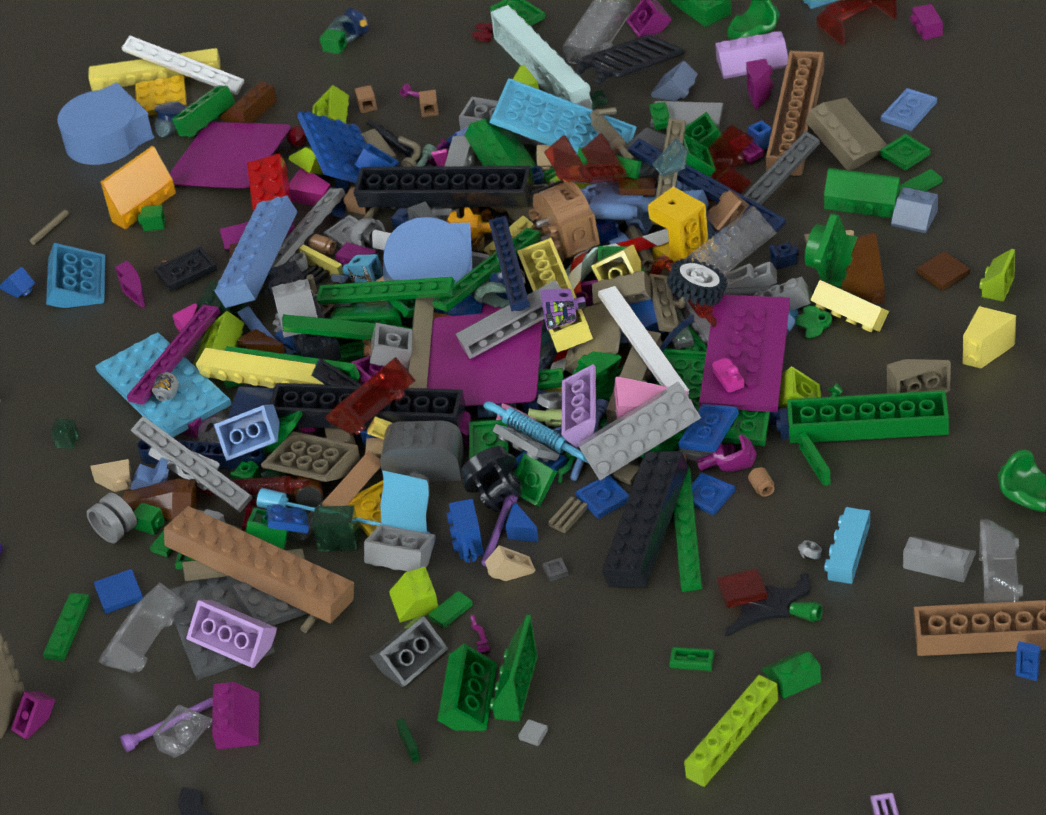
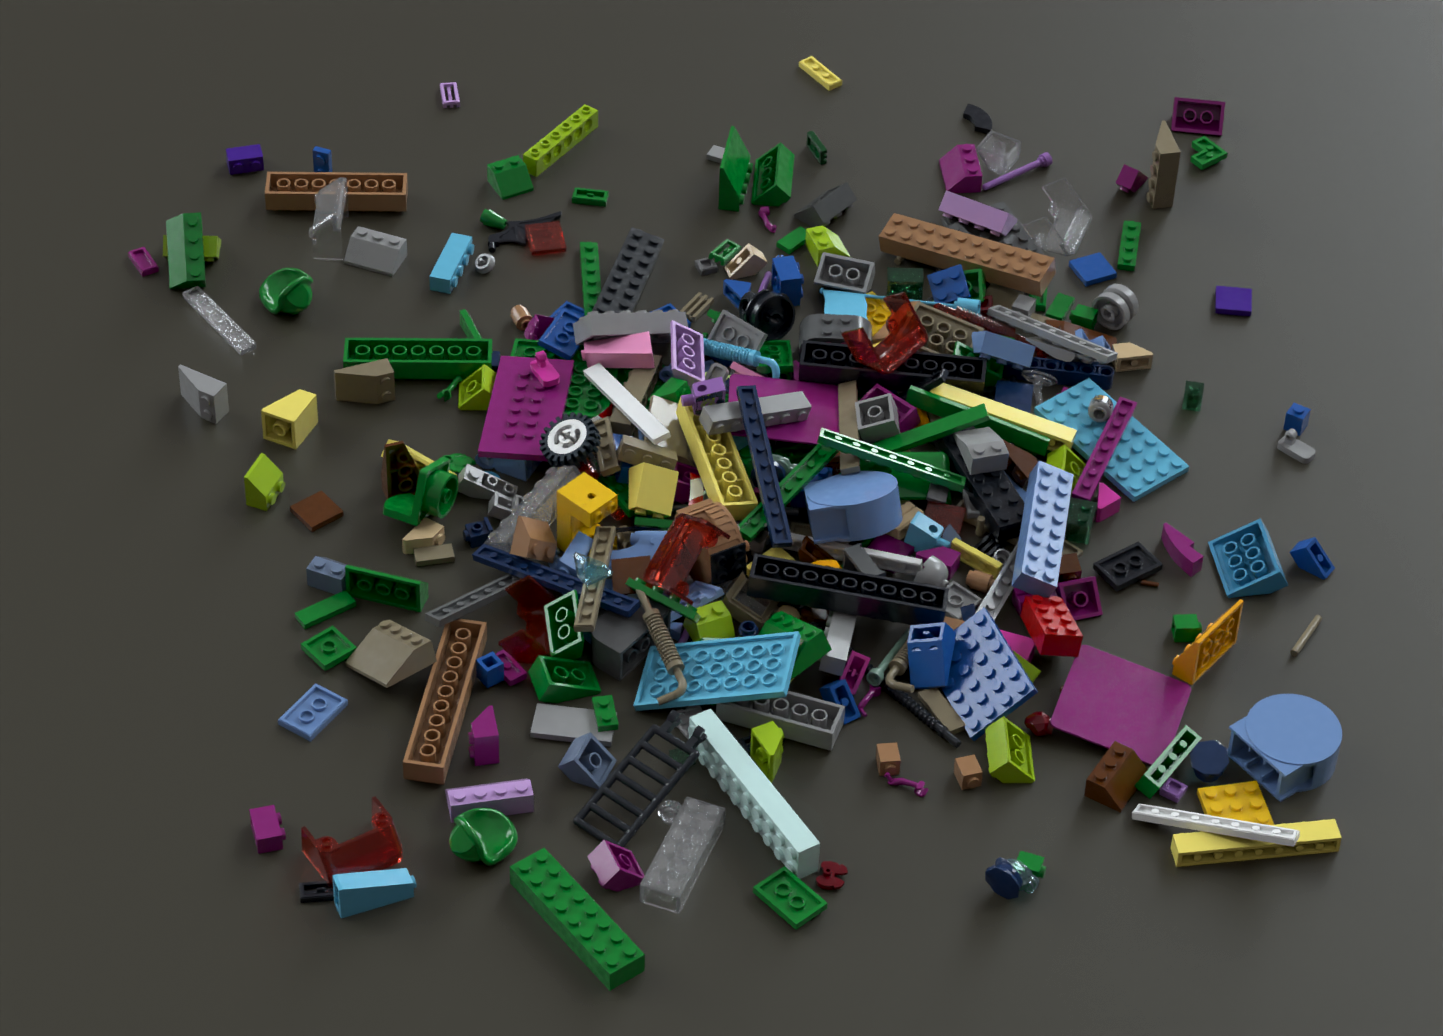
camera: 170 degrees right, 0 degrees up
none -> green tile [708,239,742,266]

